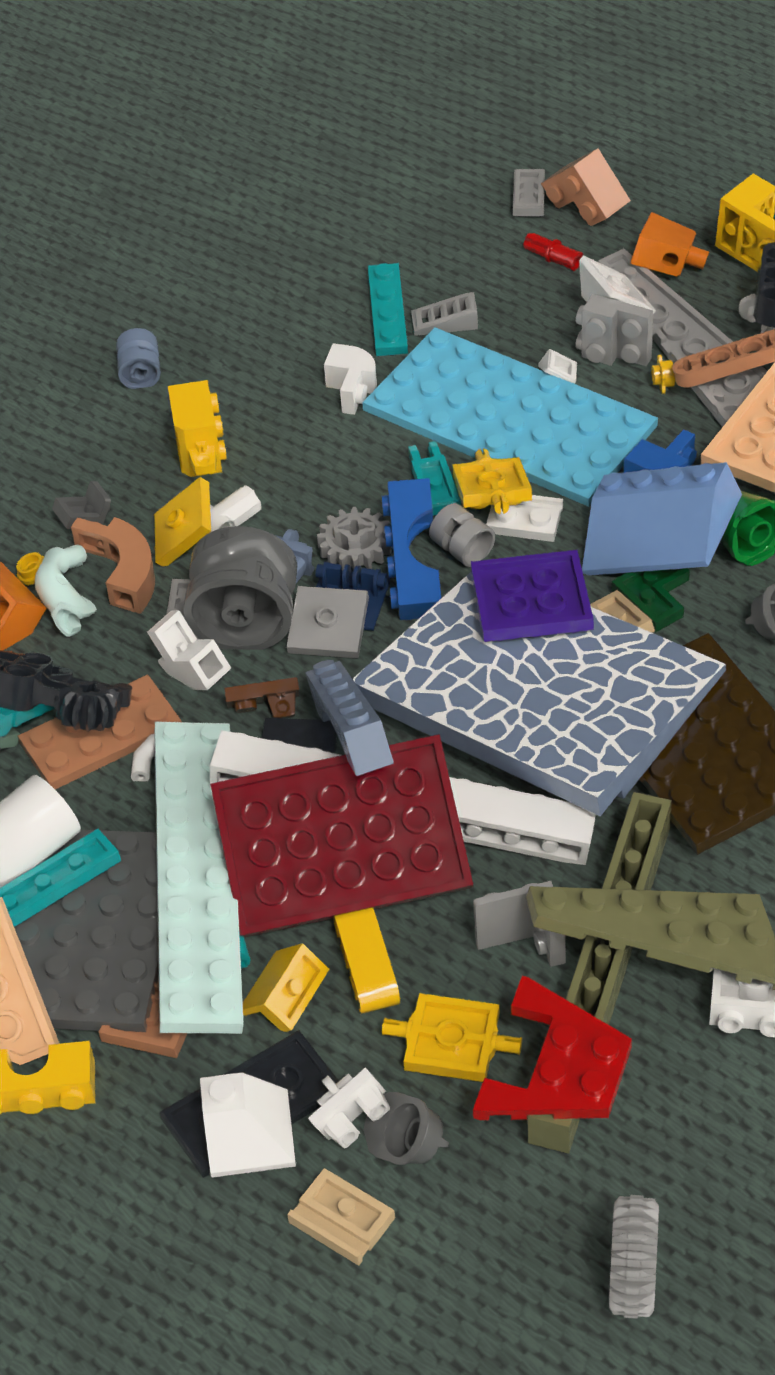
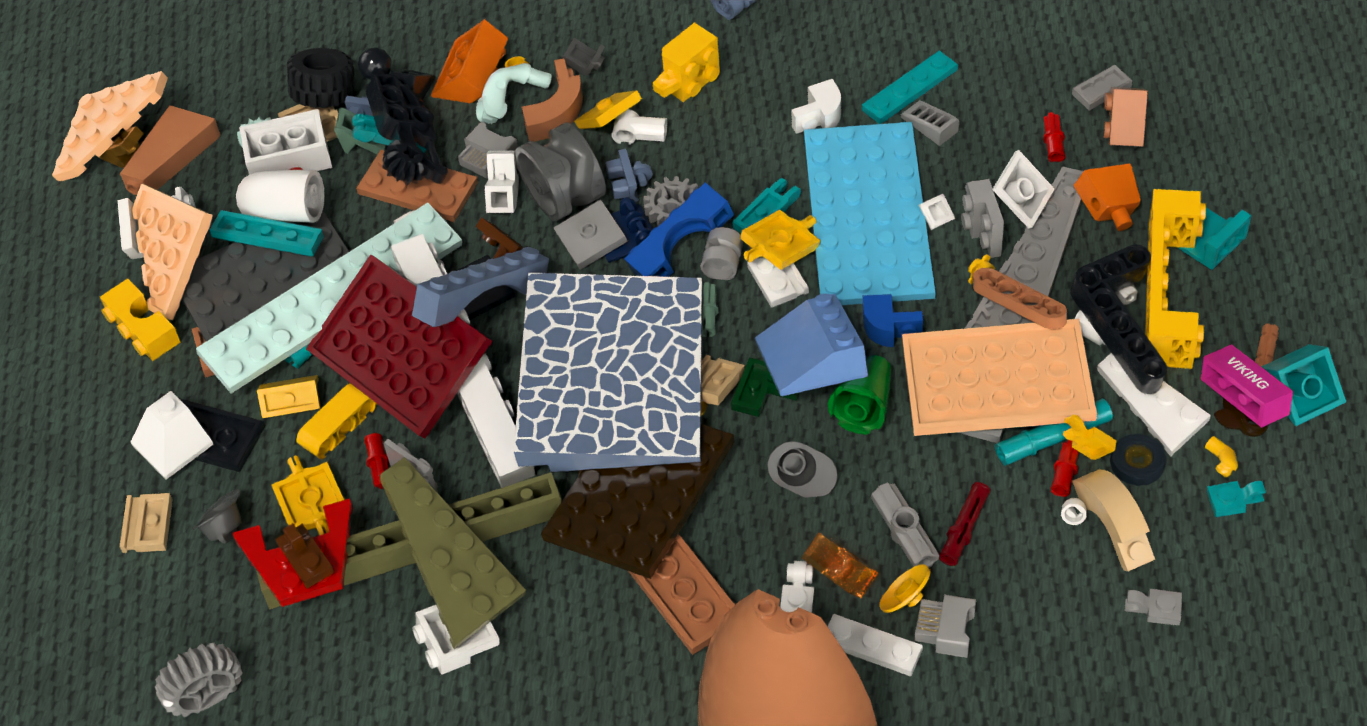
camera: 55 degrees right, 5 degrees up
white hips [308,1067,390,1148] -> none
dark purple plate [471,550,594,642] -> none
none -> reddish brown hinge [275,523,334,589]
none -> red axle [364,433,389,489]
none -> light grey piece [458,122,518,178]

